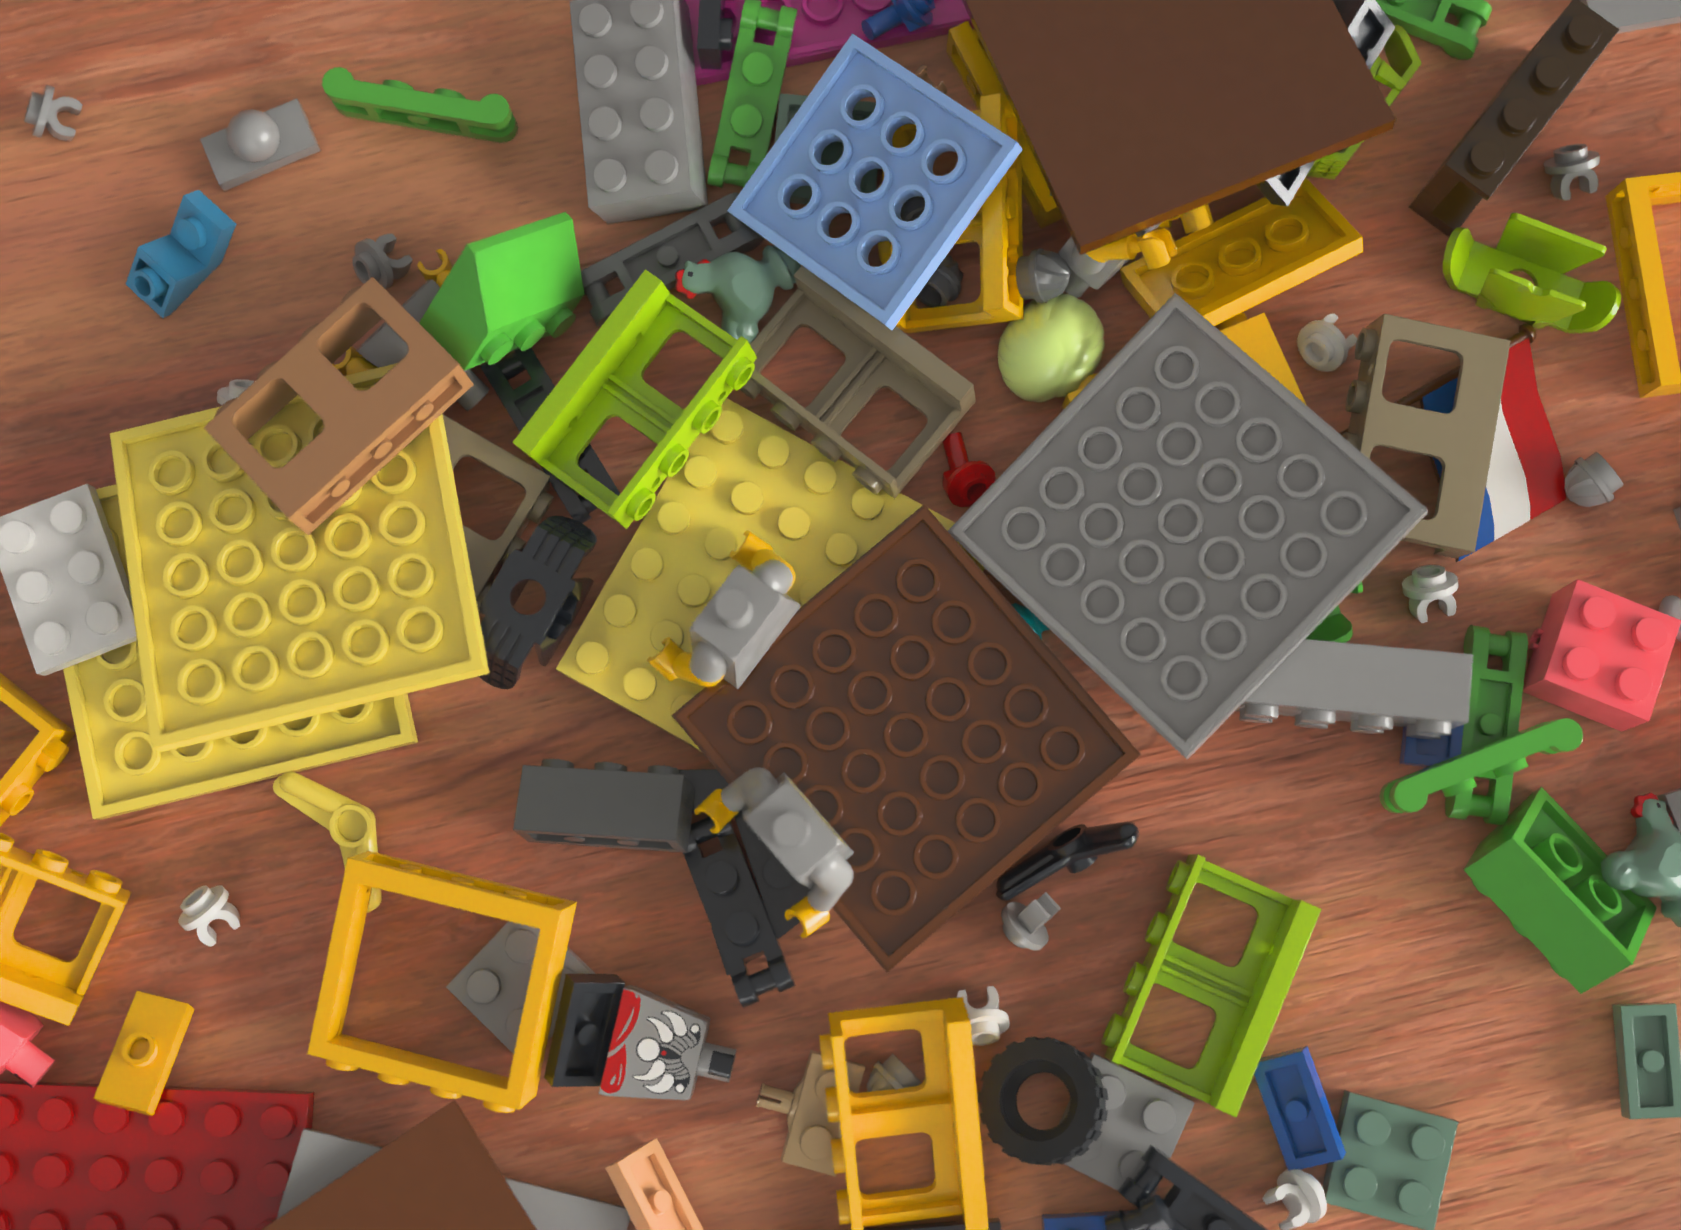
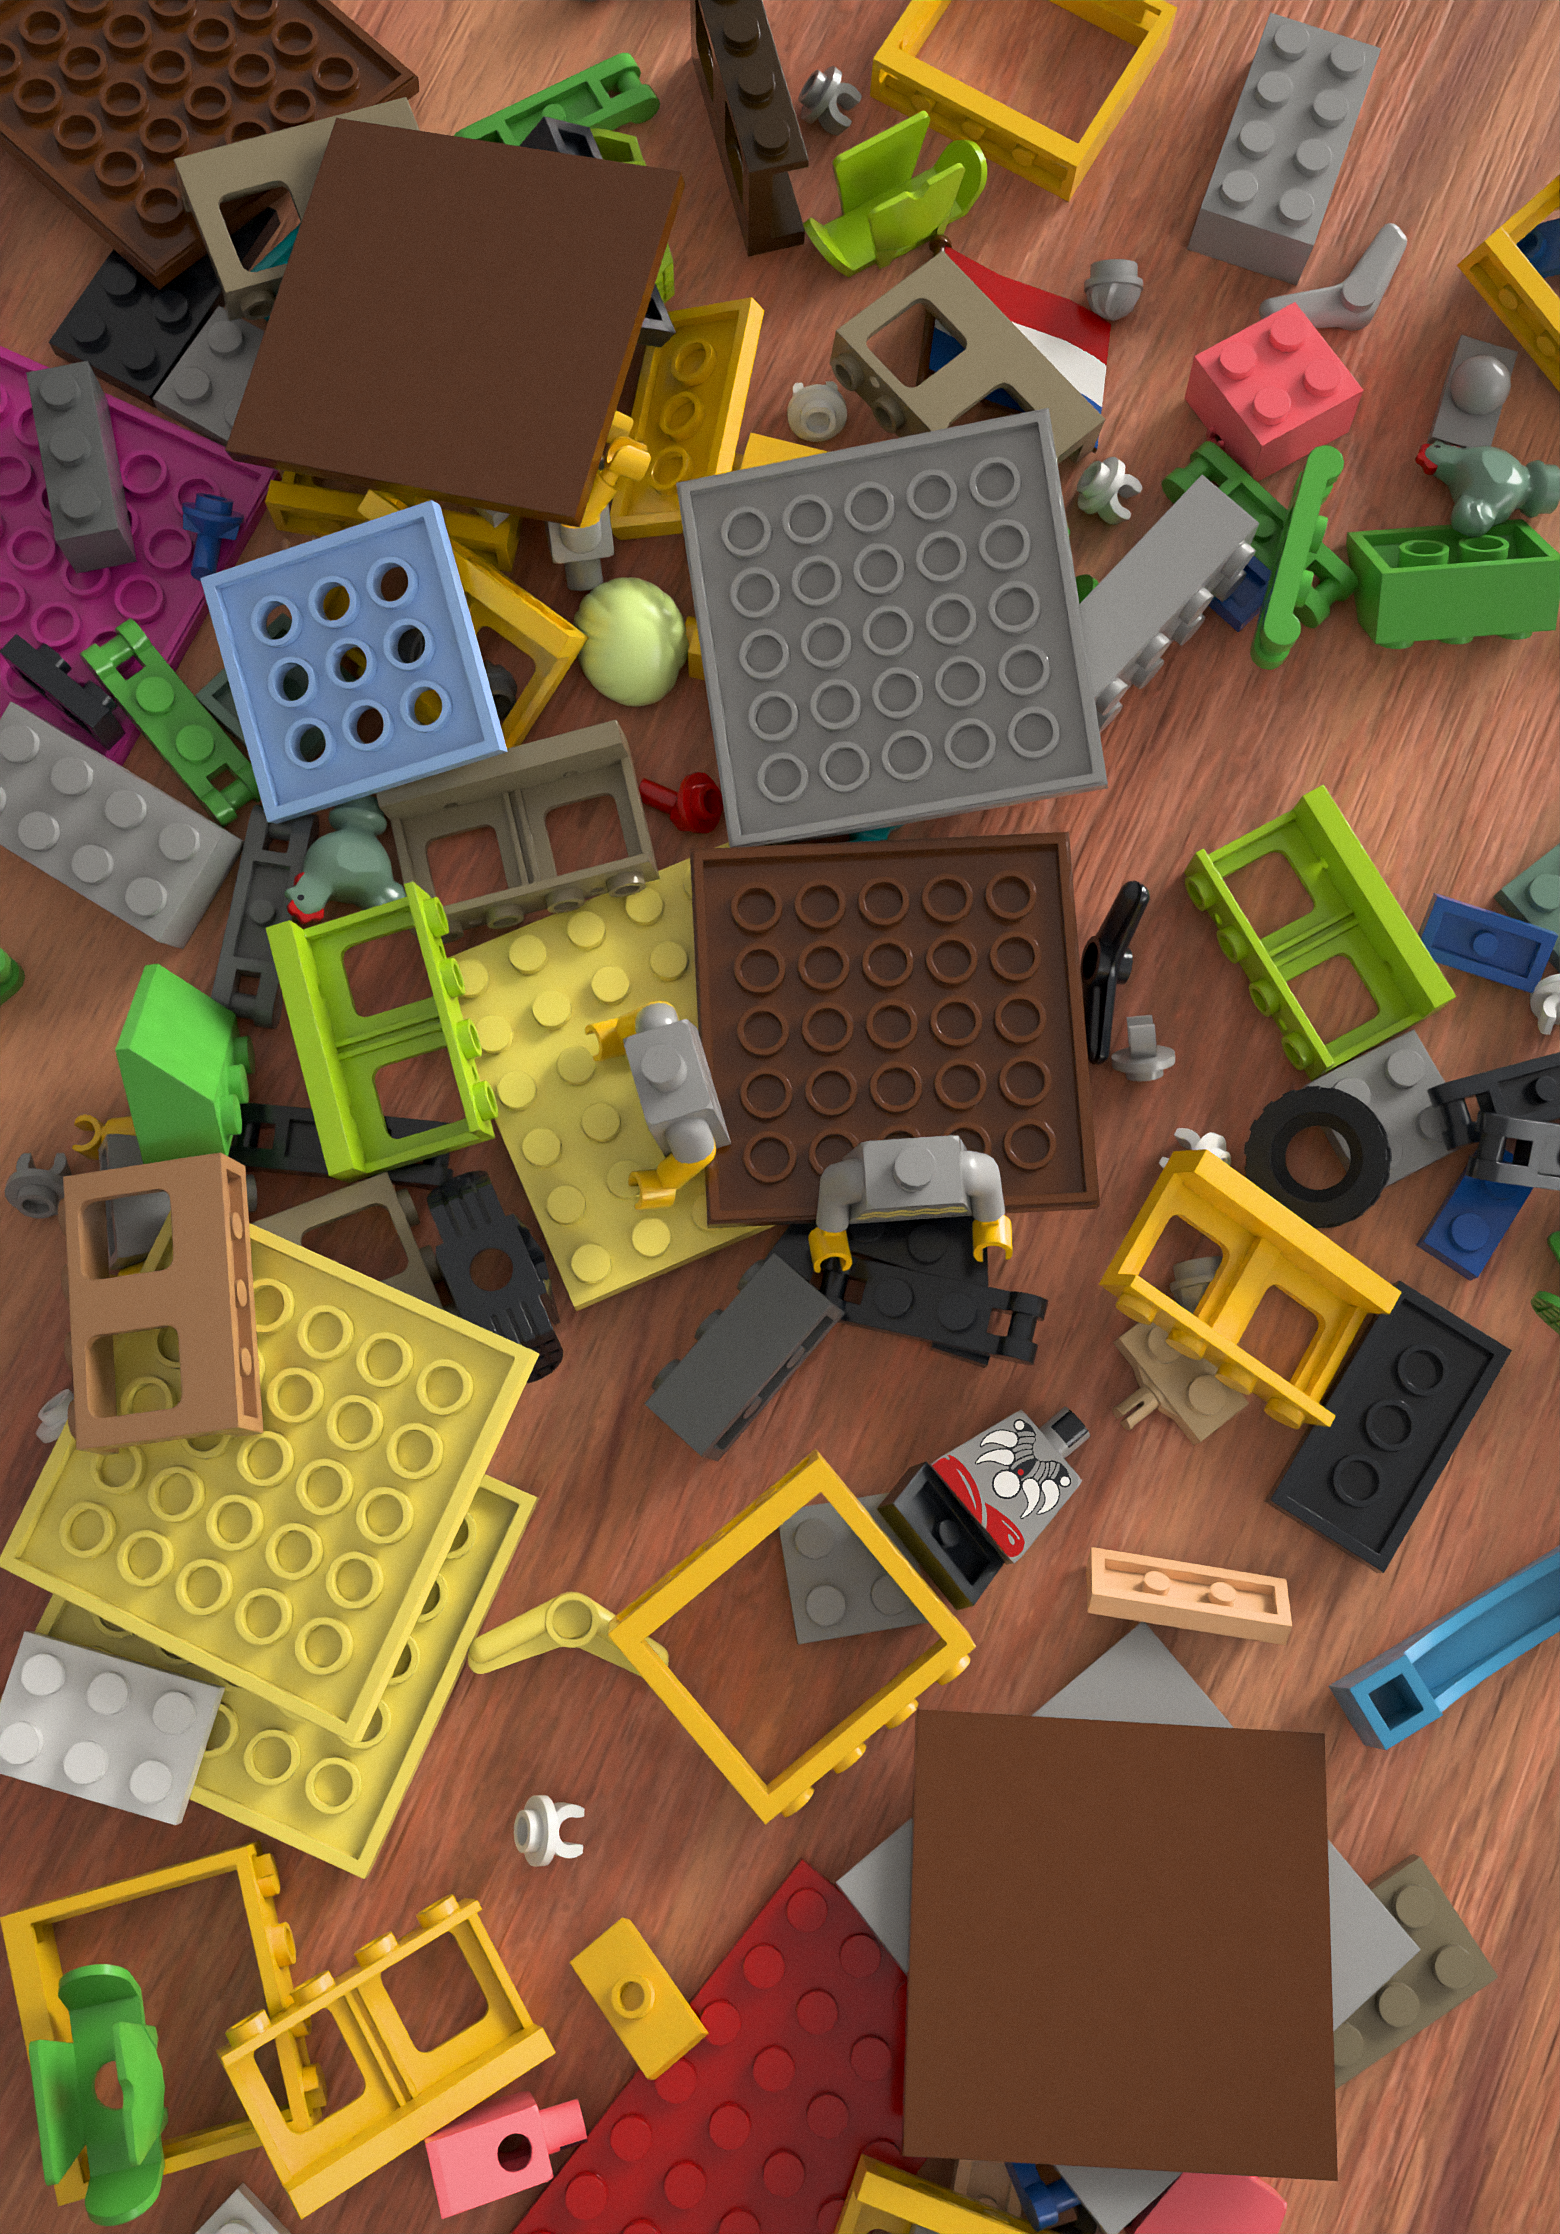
camera: 60 degrees left, 5 degrees down
dark grey plate [1016,248,1071,303] -> none

